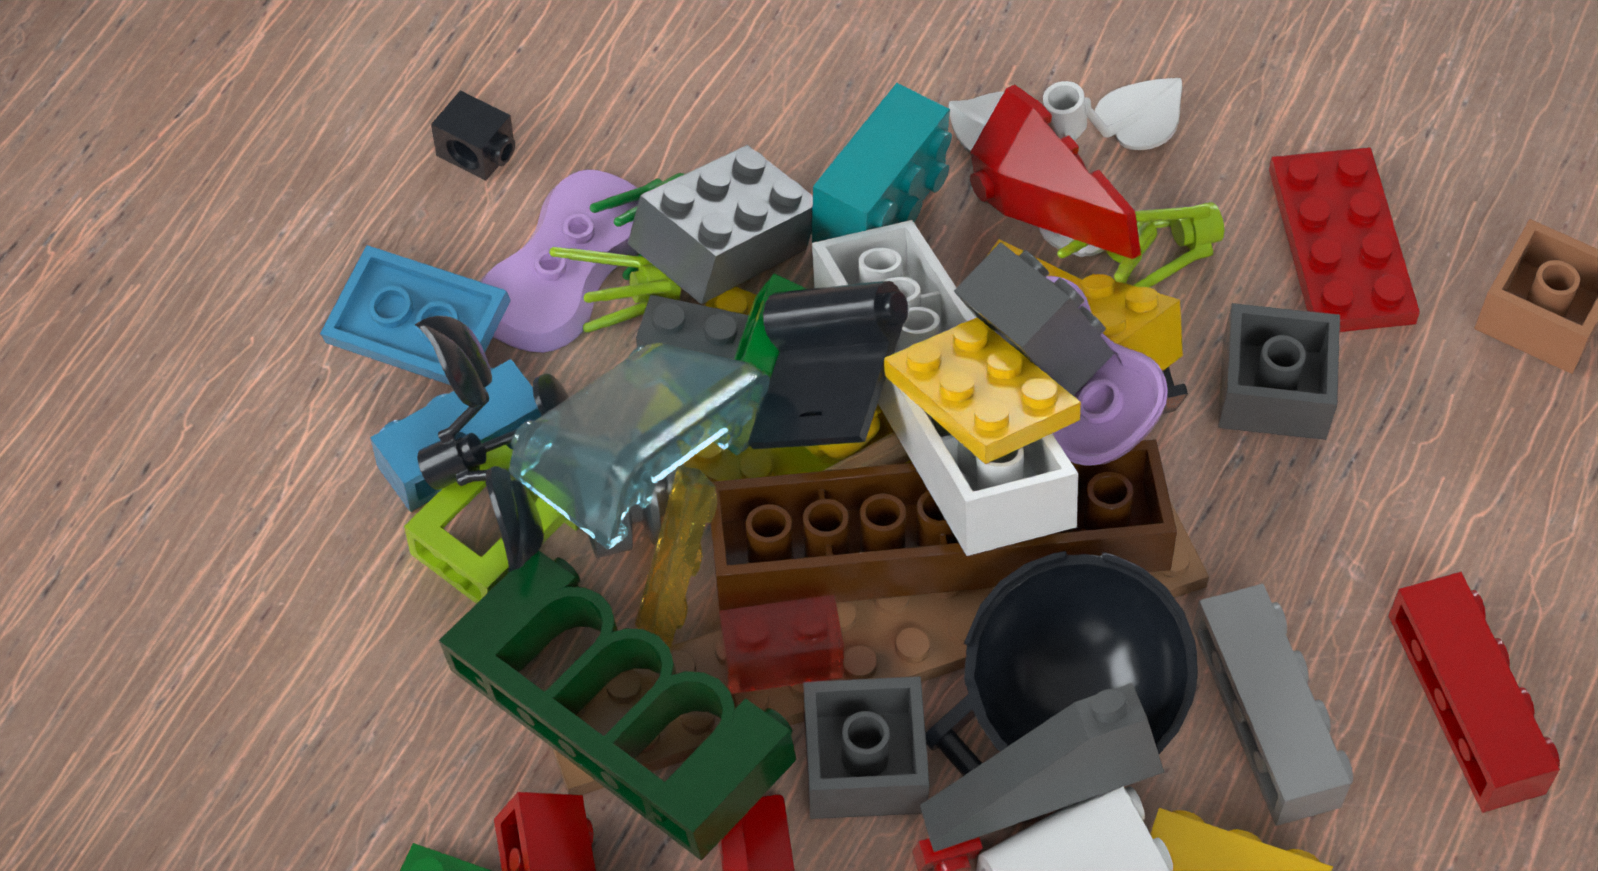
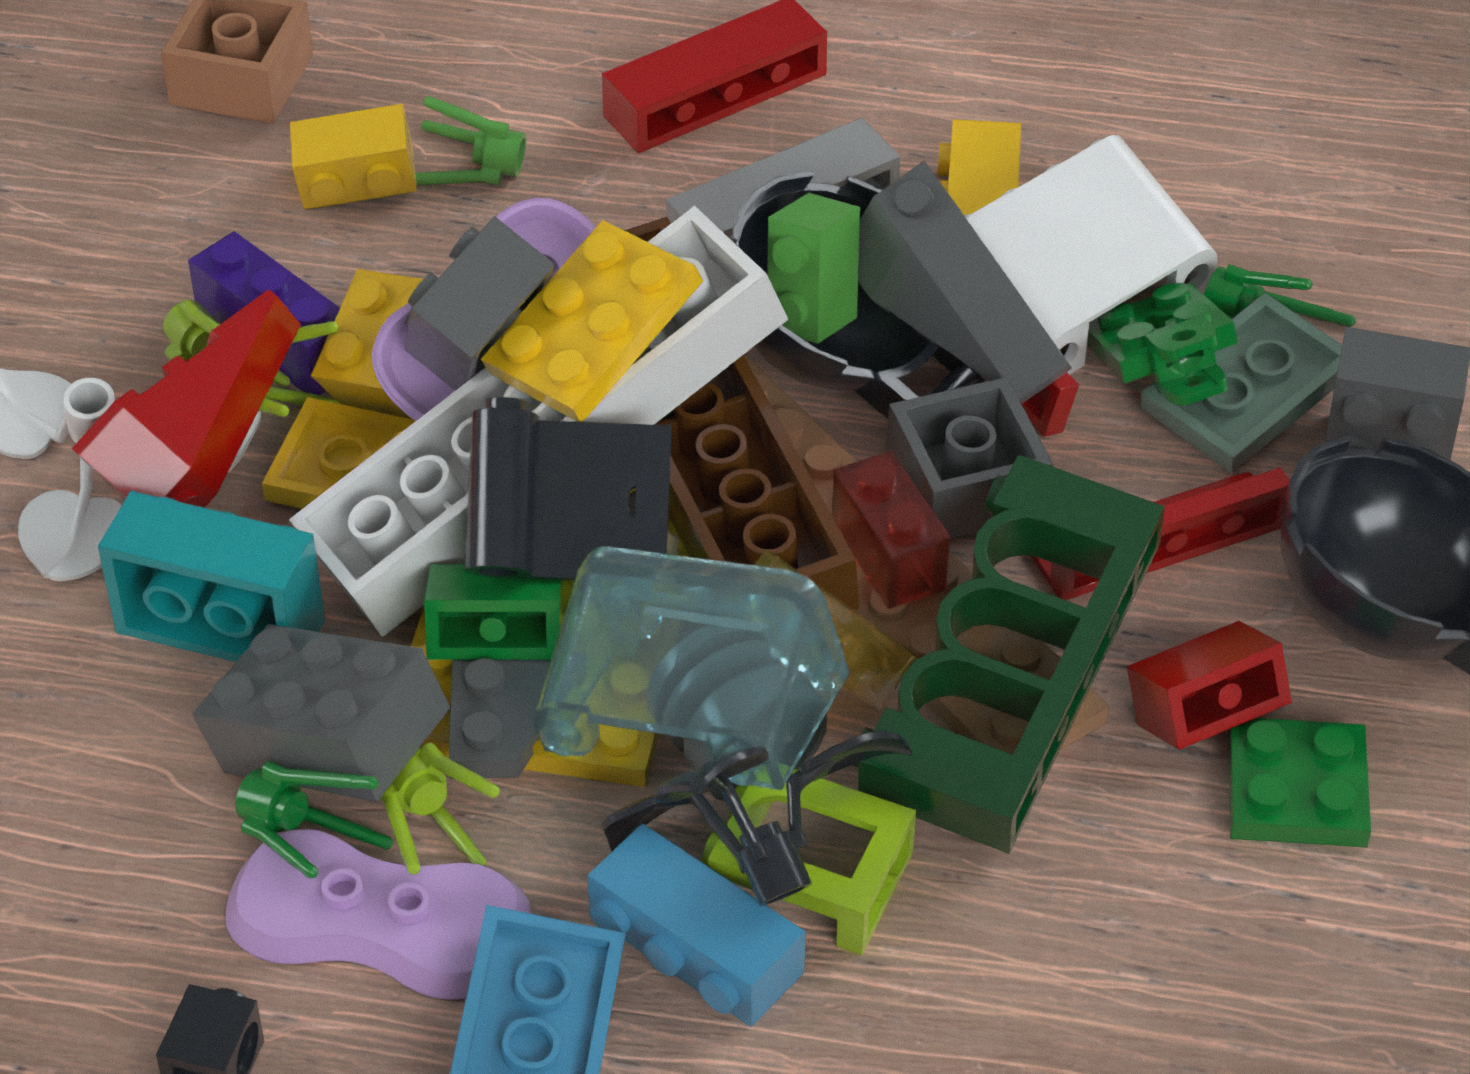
camera: 105 degrees left, 10 degrees down
dark grey brick [1218,303,1340,440] -> none
red plate [1269,147,1420,332] -> none
none -> dark purple brick [188,231,340,395]
none -> yellow brick [290,104,417,210]
none -> bright green plant [415,96,527,186]
none -> bright green brick [767,193,860,344]

